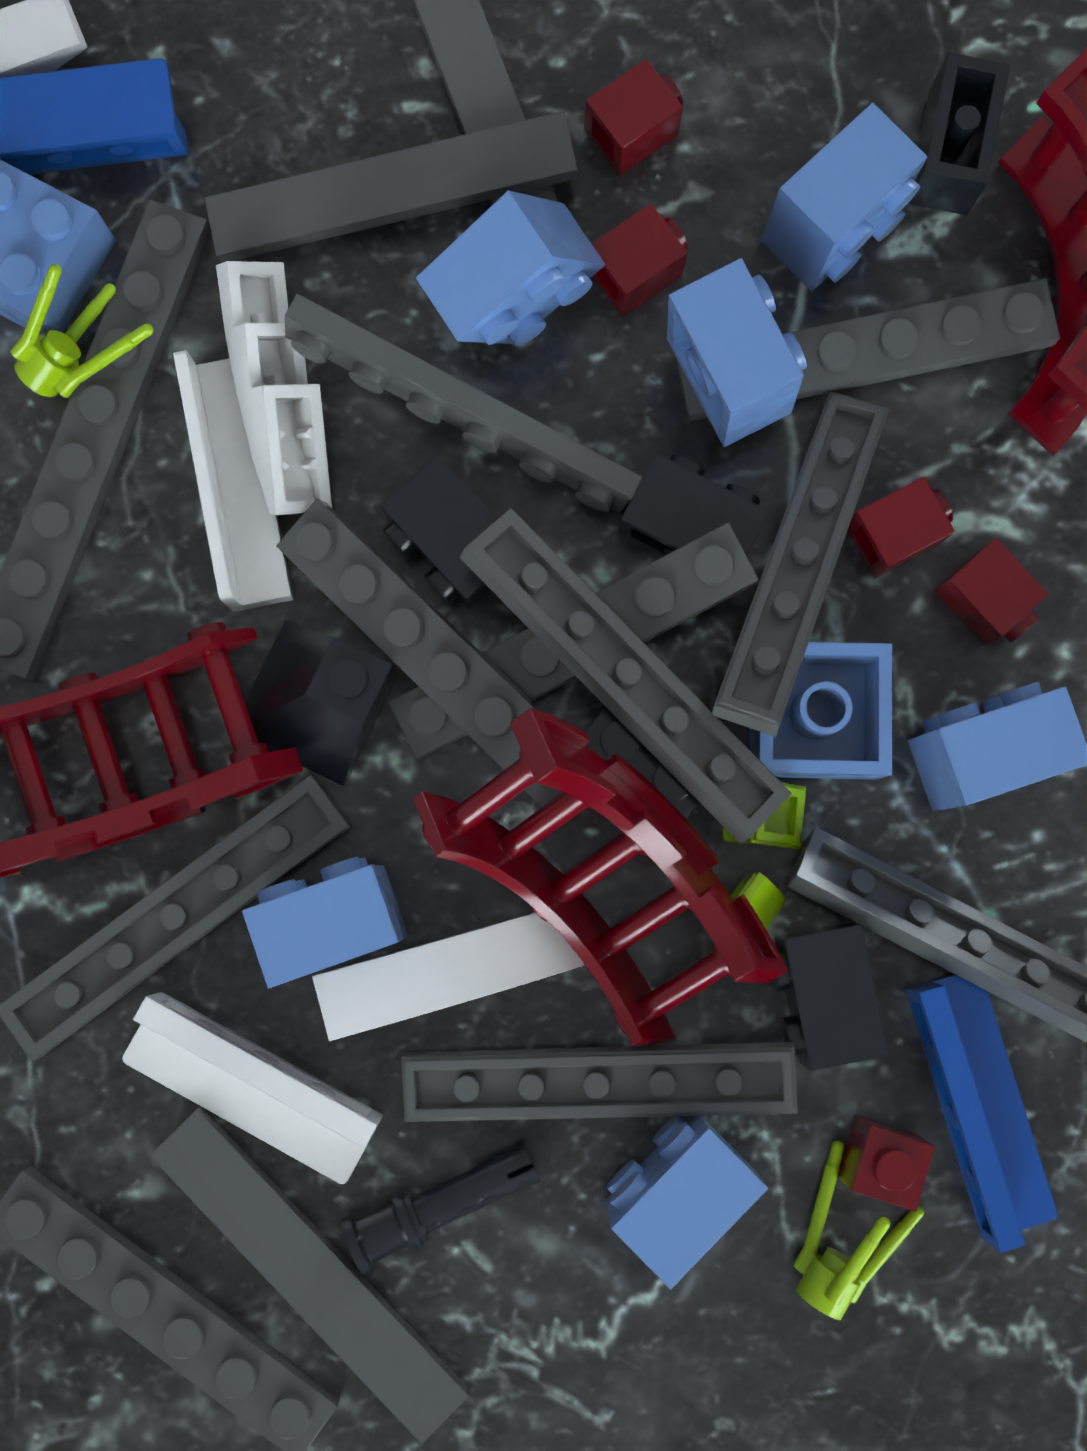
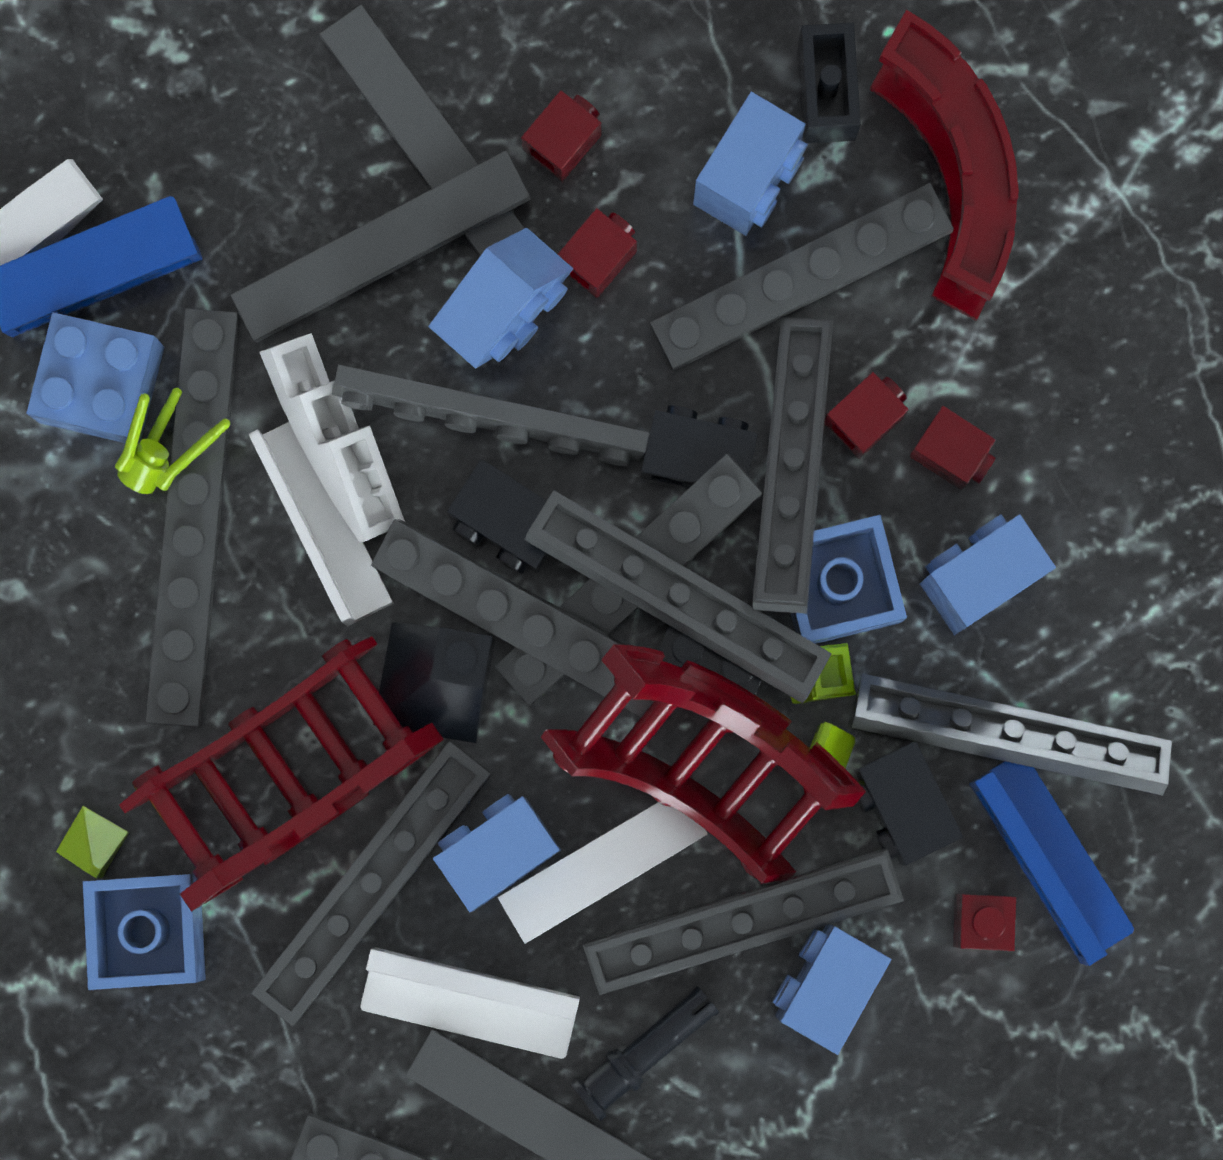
camera: 10 degrees left, 0 degrees up
medium blue brick [667,258,807,447] -> none
lime plant [793,1140,924,1320] -> none

